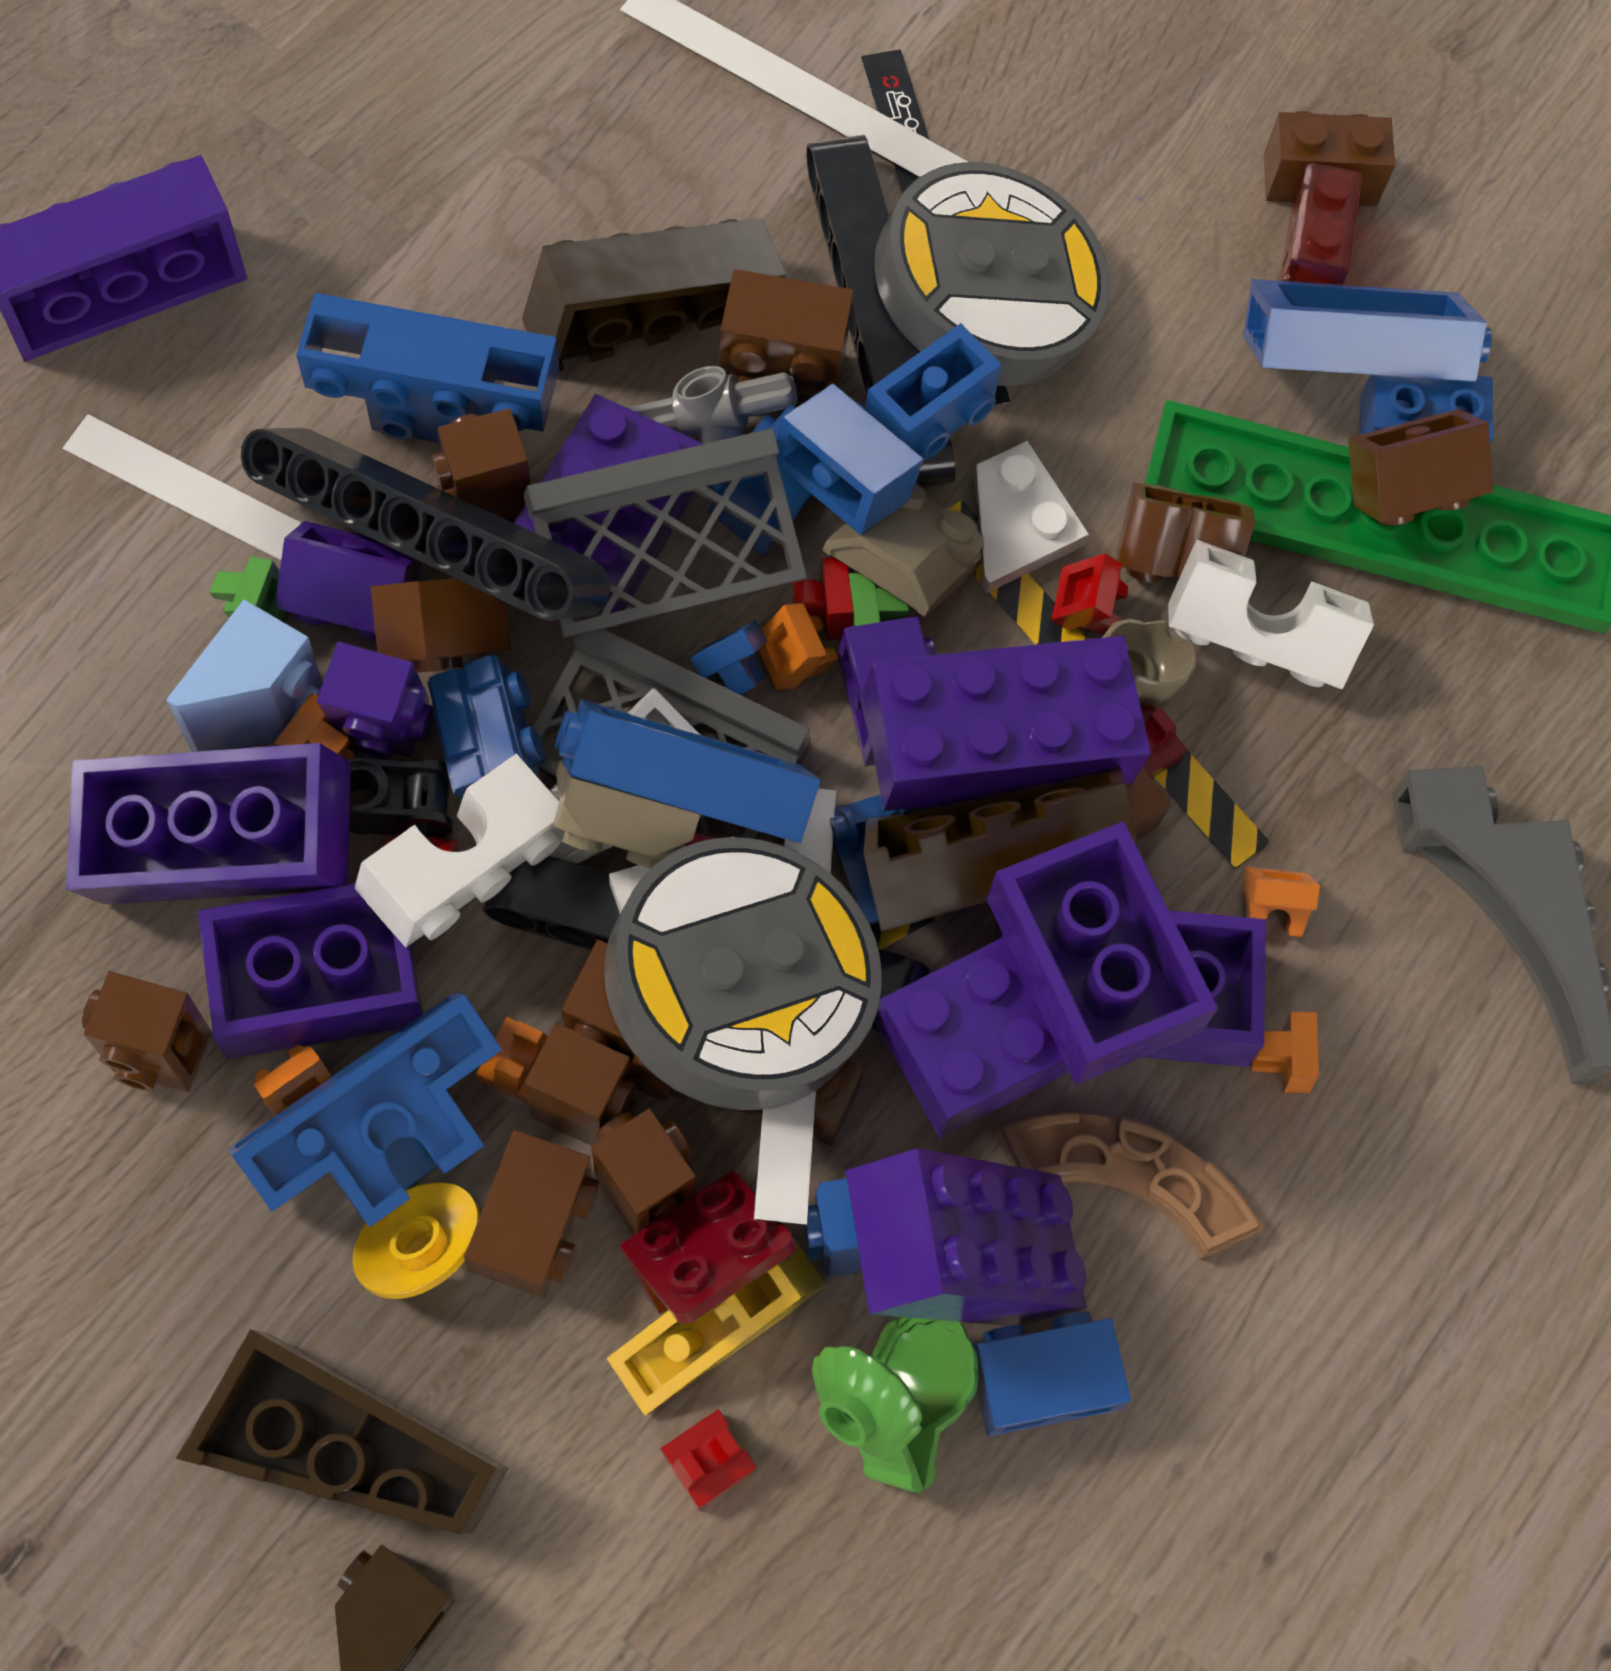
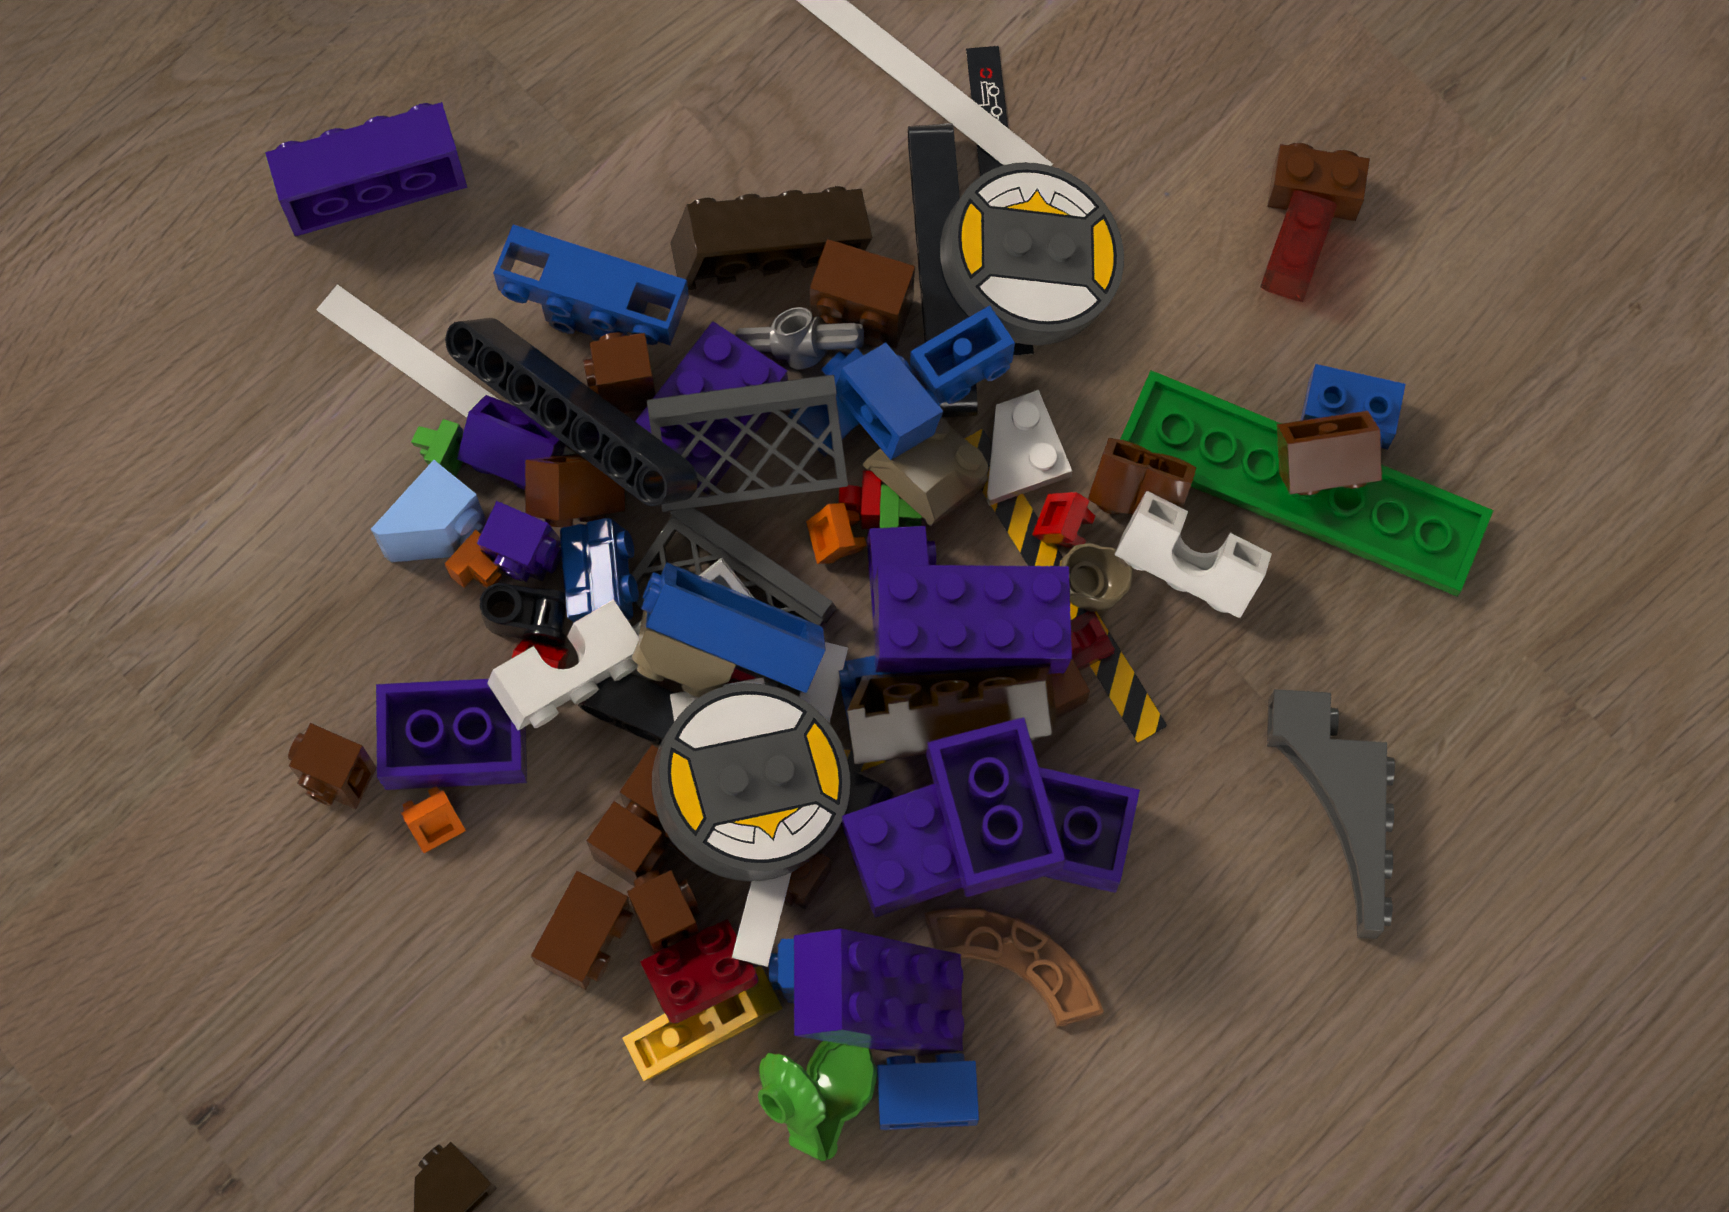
camera: 15 degrees right, 5 degrees up
dark purple brick [66,743,351,904] -> none
dark brown wedge [175,1329,509,1534] -> none
blue piece [228,993,502,1227] -> none
yellow dish [353,1182,480,1299] -> none
orange tile [476,1017,548,1105] -> none
red tile [660,1409,757,1511] -> none
blue tile [690,619,767,695] -> none
orange tile [1242,867,1320,937] -> none
window [1243,279,1492,381] -> none
orange tile [1251,1012,1319,1094] -> none

